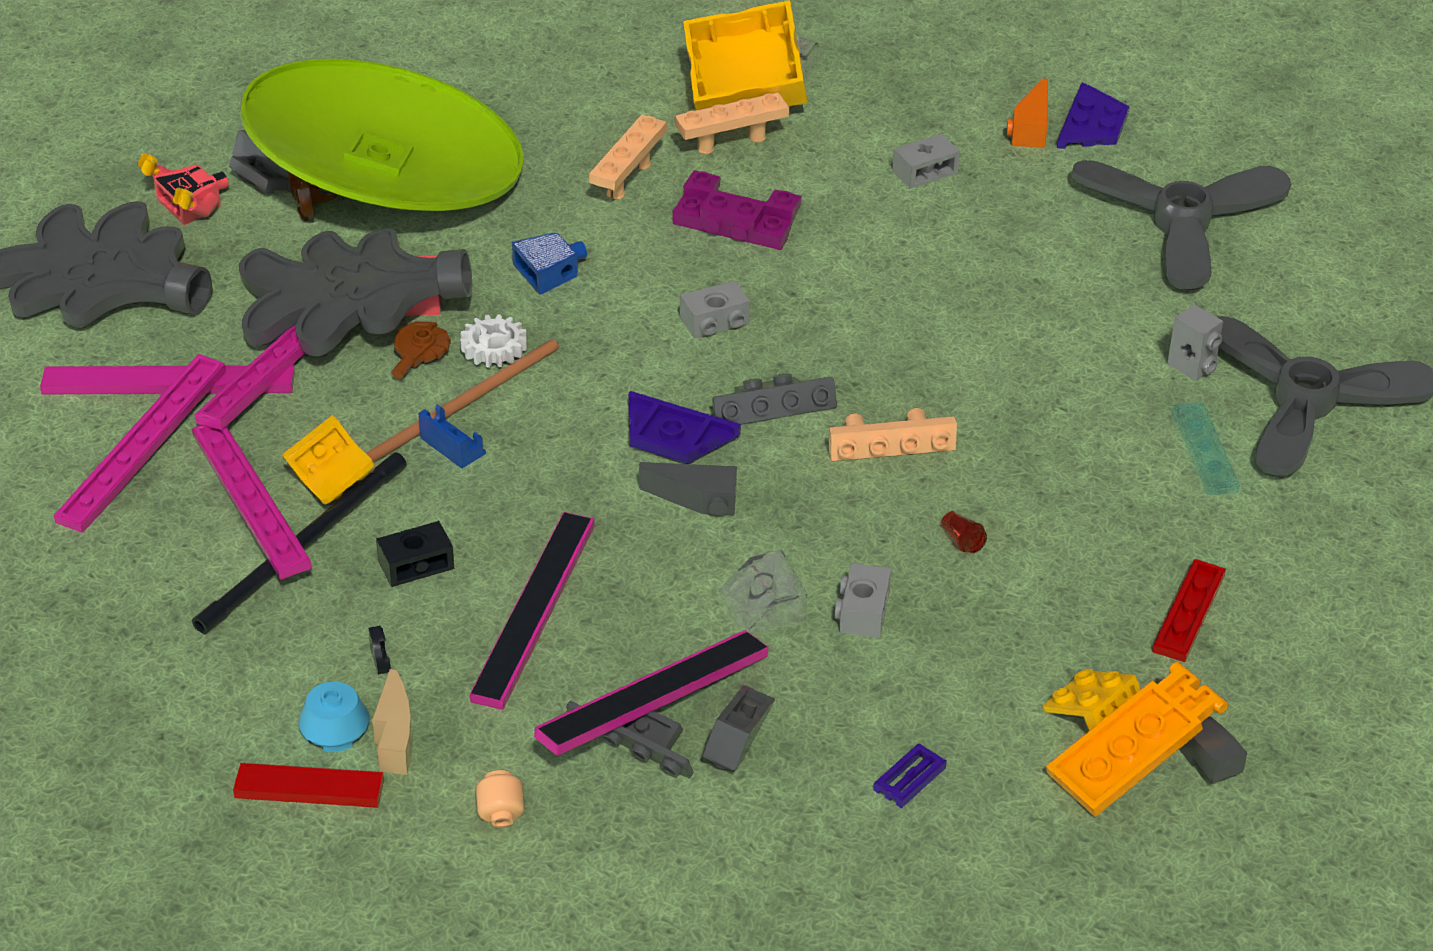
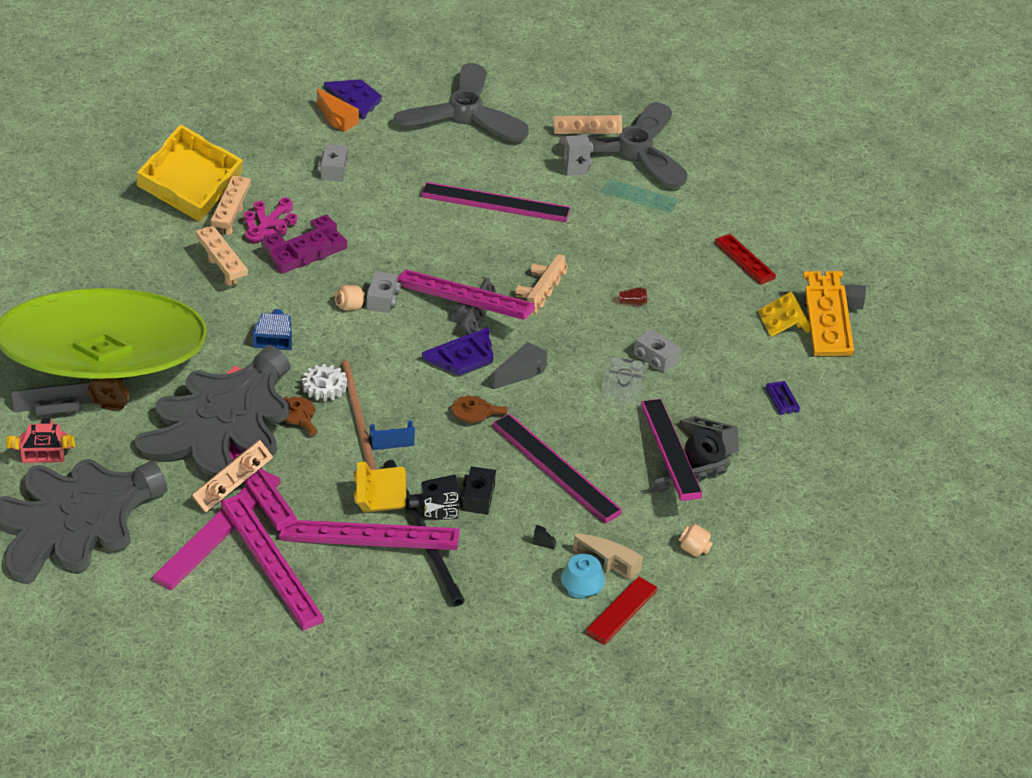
camera: 60 degrees left, 0 degrees up
none -> light nougat plate [191,440,273,512]
none -> dark pink plant [243,197,297,243]
none -> light nougat head [335,285,366,311]
none -> dark pink tile [398,269,535,320]
none -> black torso [408,475,459,520]
none -> tile [422,182,570,223]
none -> dark orange piece [450,395,507,423]
none -> light nougat plate [554,115,622,134]
none -> black tyre [685,429,726,467]

